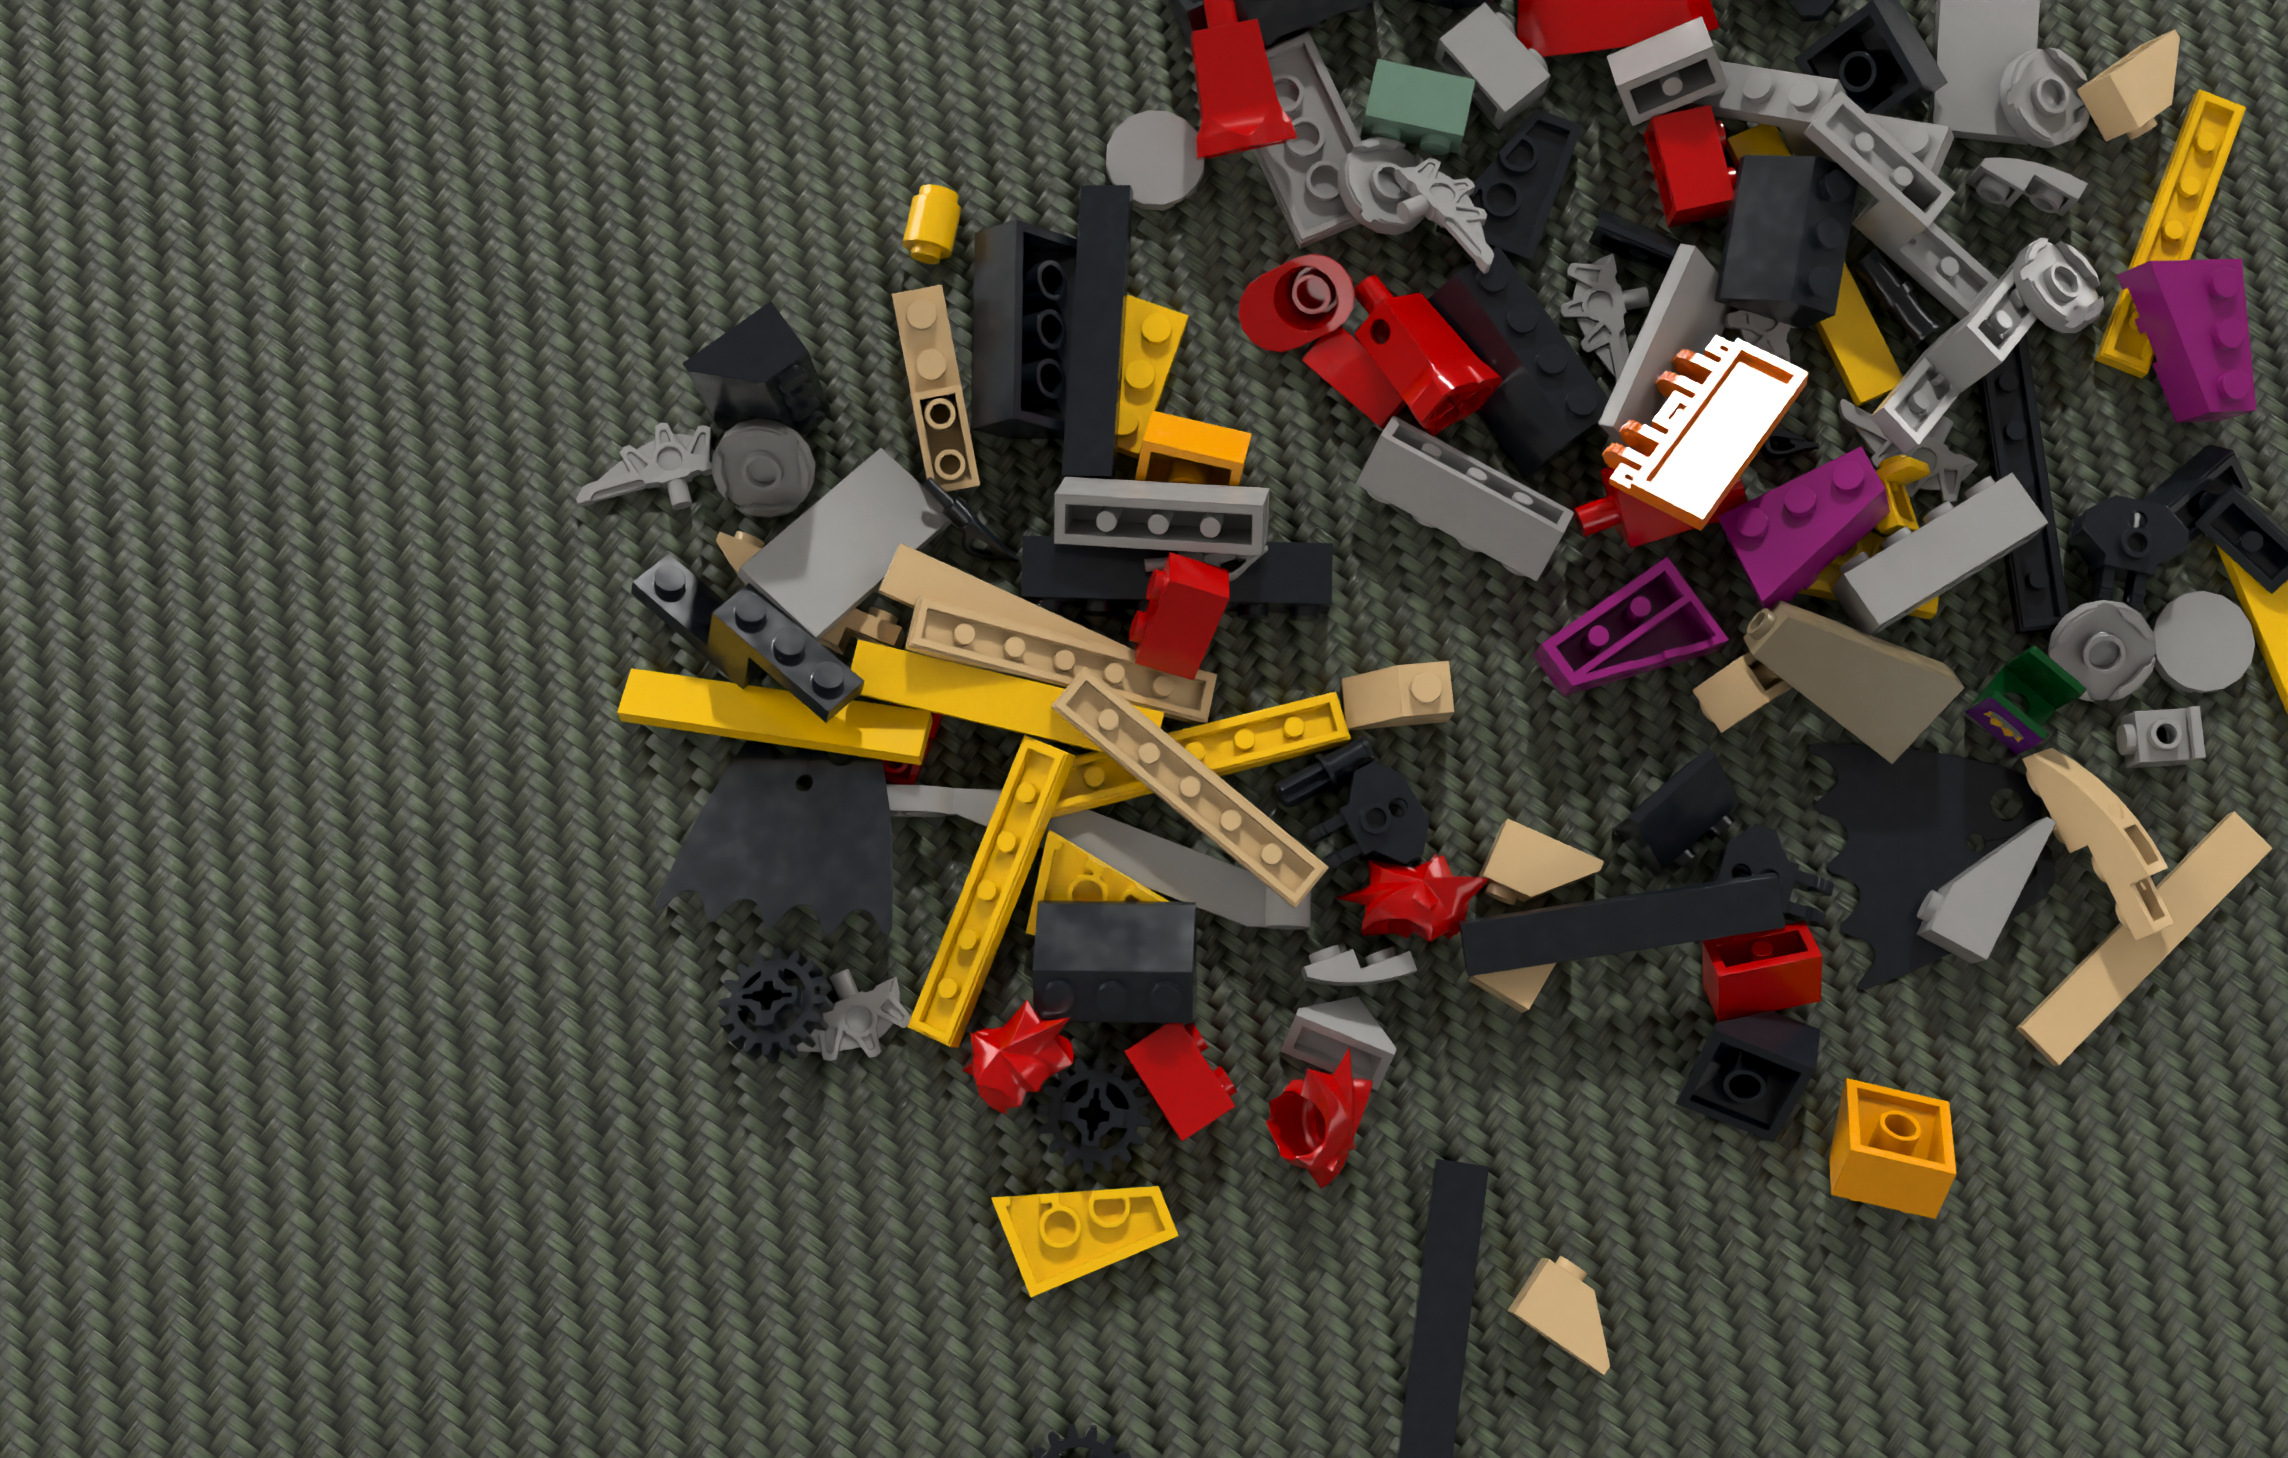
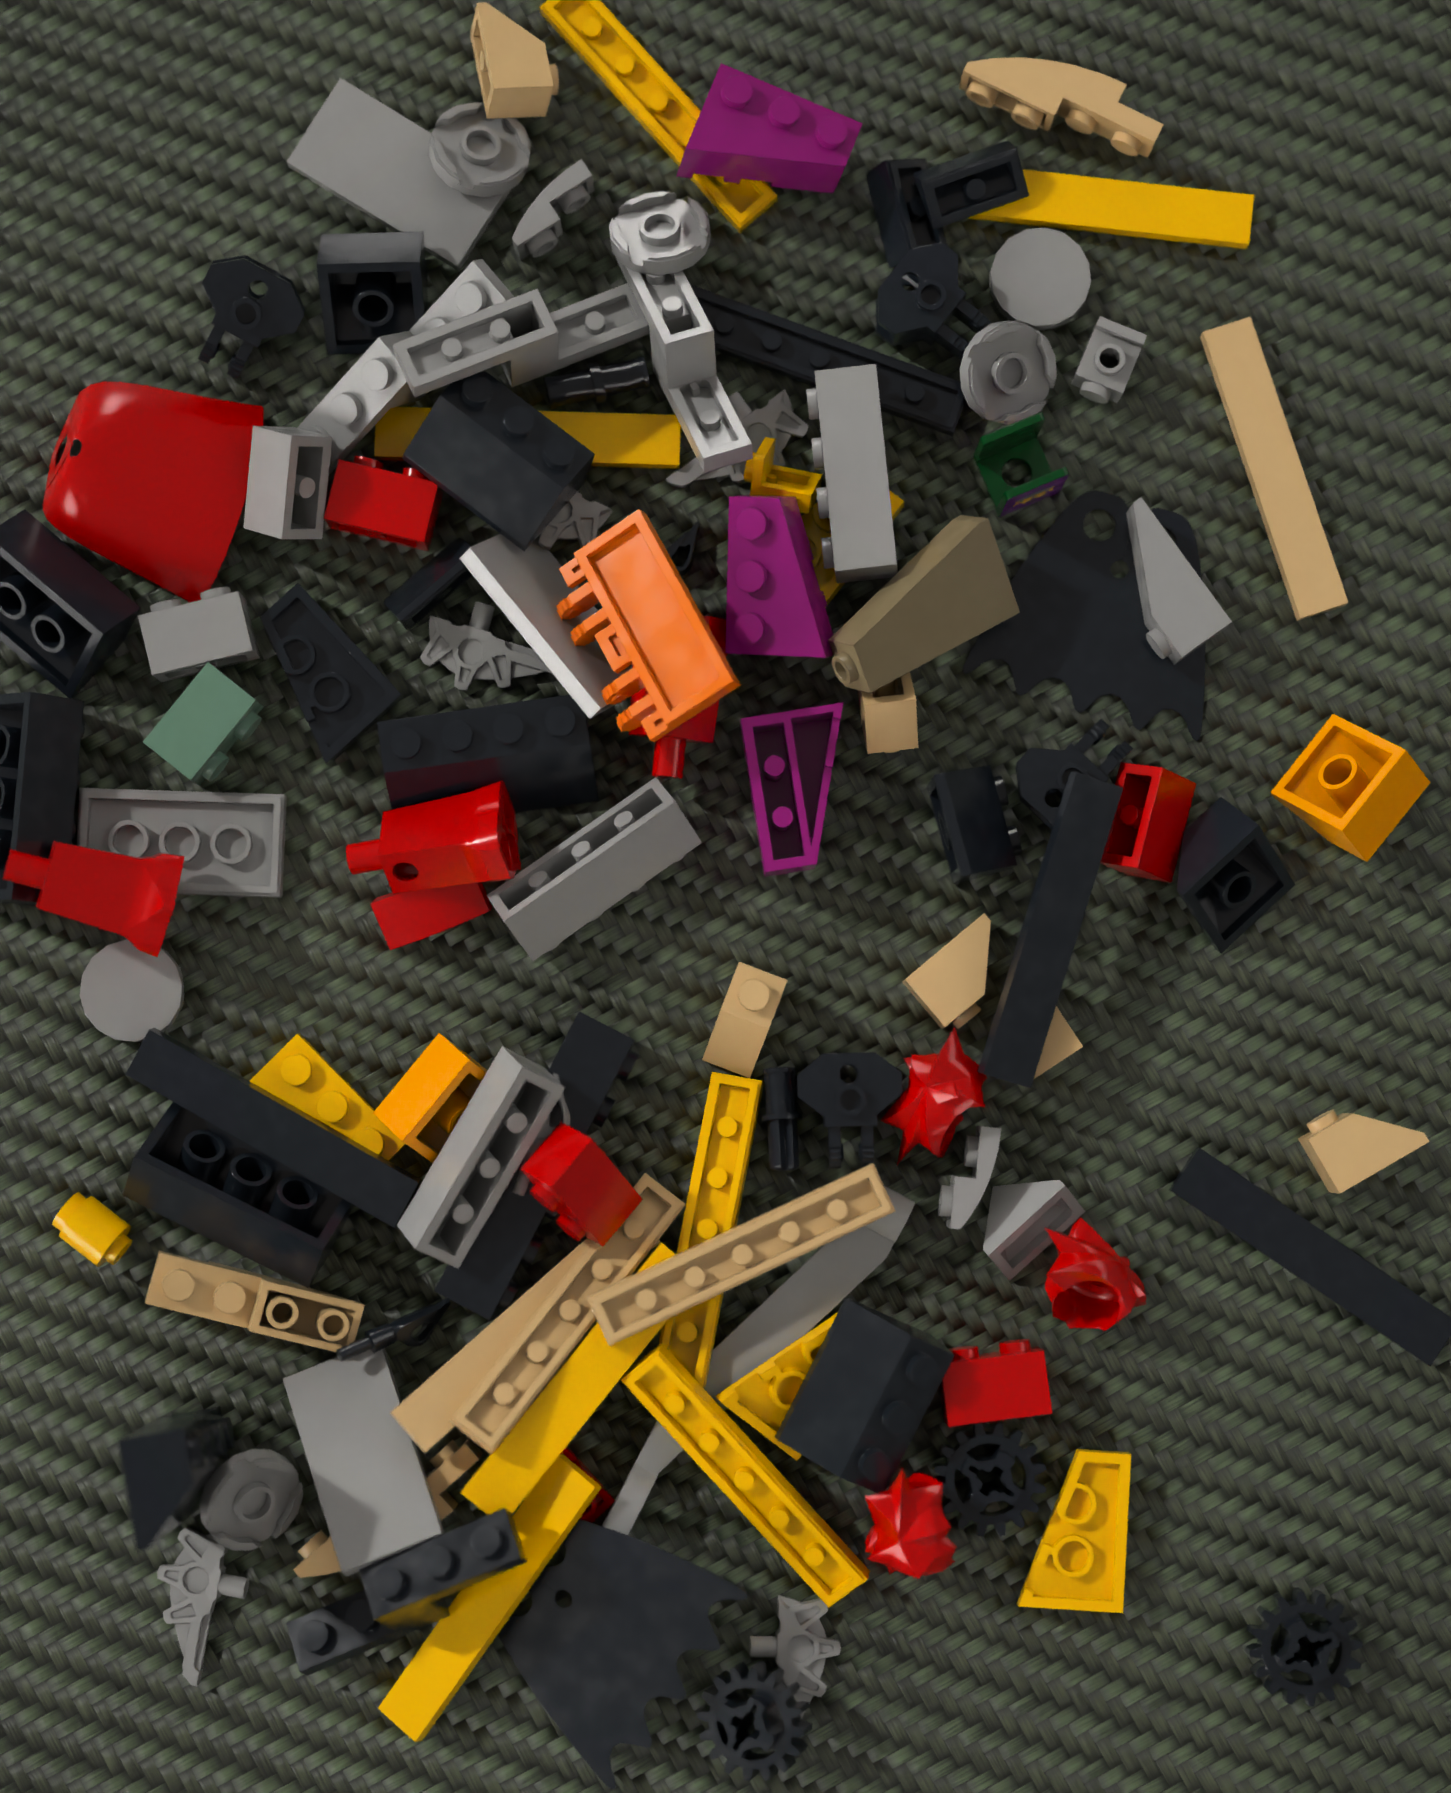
camera: 65 degrees left, 5 degrees up
red piece [1238,254,1355,352] -> none
light grey tile [1337,136,1425,235] -> none
light grey piece [1394,157,1494,274] -> none
tan slope [2022,748,2174,941] -> none

